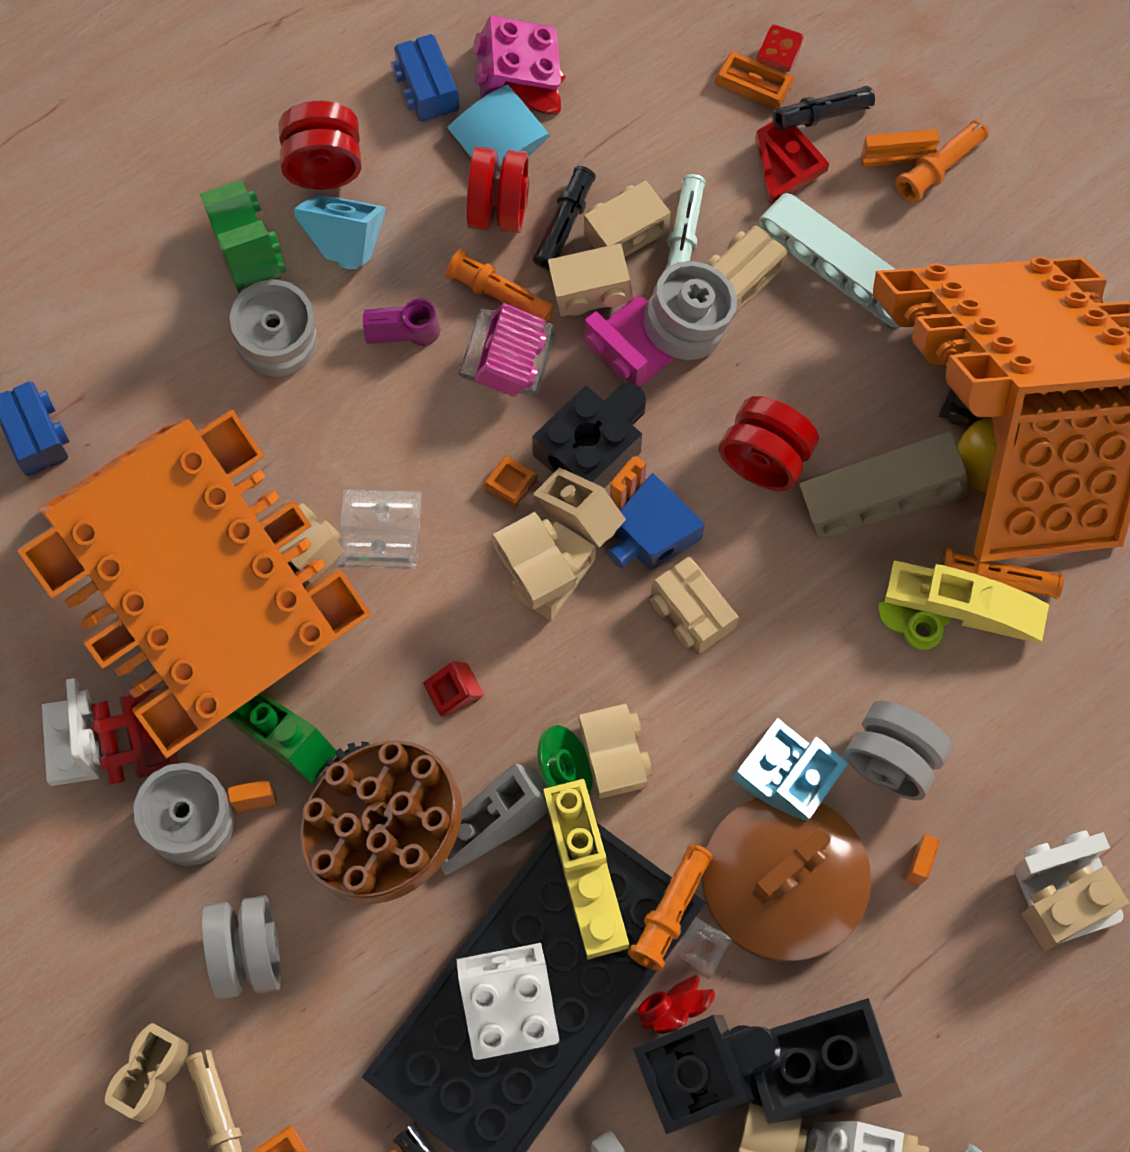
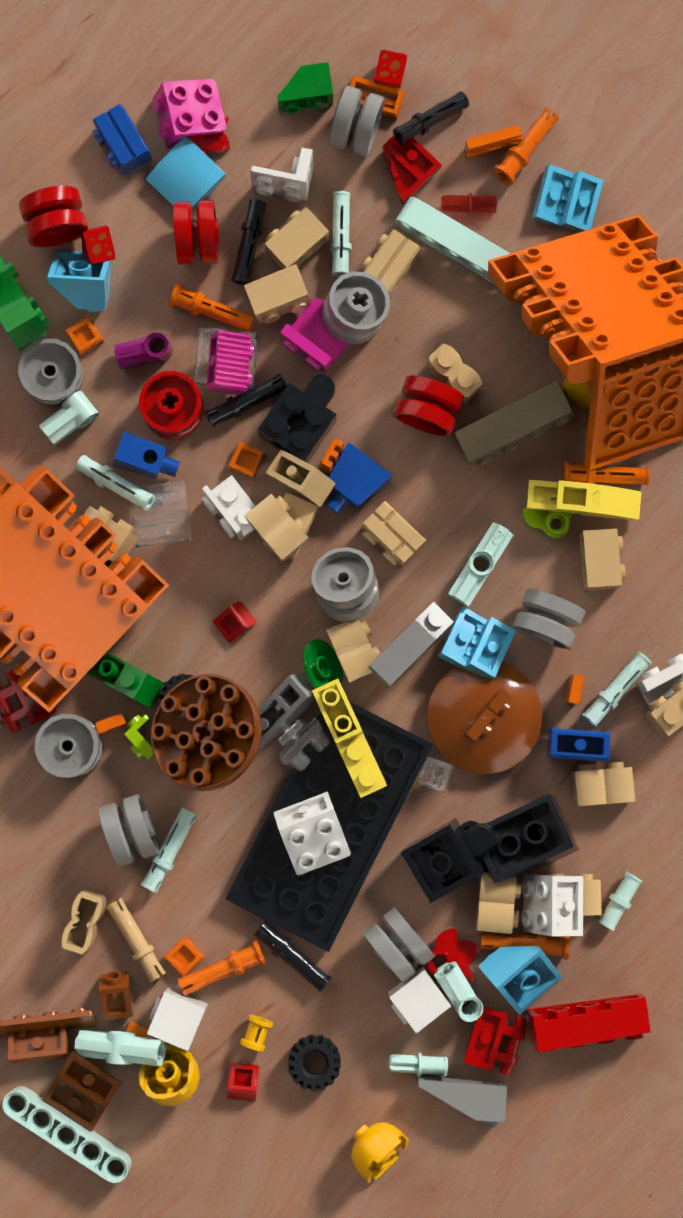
camera: 15 degrees left, 15 degrees up
orange pin [628,843,713,971] -> none
red plate [637,975,715,1034] -> none
none -> light aqua piece [39,391,99,445]
none -> orange tile [65,316,104,356]
none -> light aqua pin [75,455,155,511]
none -> red slope [81,225,115,264]
none -> blue torso [112,431,180,479]
none -> lime bracket [124,714,154,760]
none -> red wheel [139,371,204,440]
none -> light aqua pin [140,807,198,893]
none -> white bracket [202,475,255,541]
none -> black pin [205,373,287,428]
none -> white bracket [250,148,314,202]
none -> green slope [277,62,333,114]
none -> clear hips [278,718,330,772]
none -> light grey wheel [311,547,379,622]
none -> light grey wheel [329,85,385,157]
none -> light grey slope [368,602,454,688]
none -> tan brick [427,343,482,405]
none -> clear red axle [441,192,497,215]
none -> light aqua piece [447,522,514,607]
none -> medium azure slope [532,164,604,232]
none -> blue brick [547,728,610,762]
none -> tan brick [571,762,635,806]
none -> tan brick [579,529,626,591]
none -> light aqua pin [582,652,652,727]

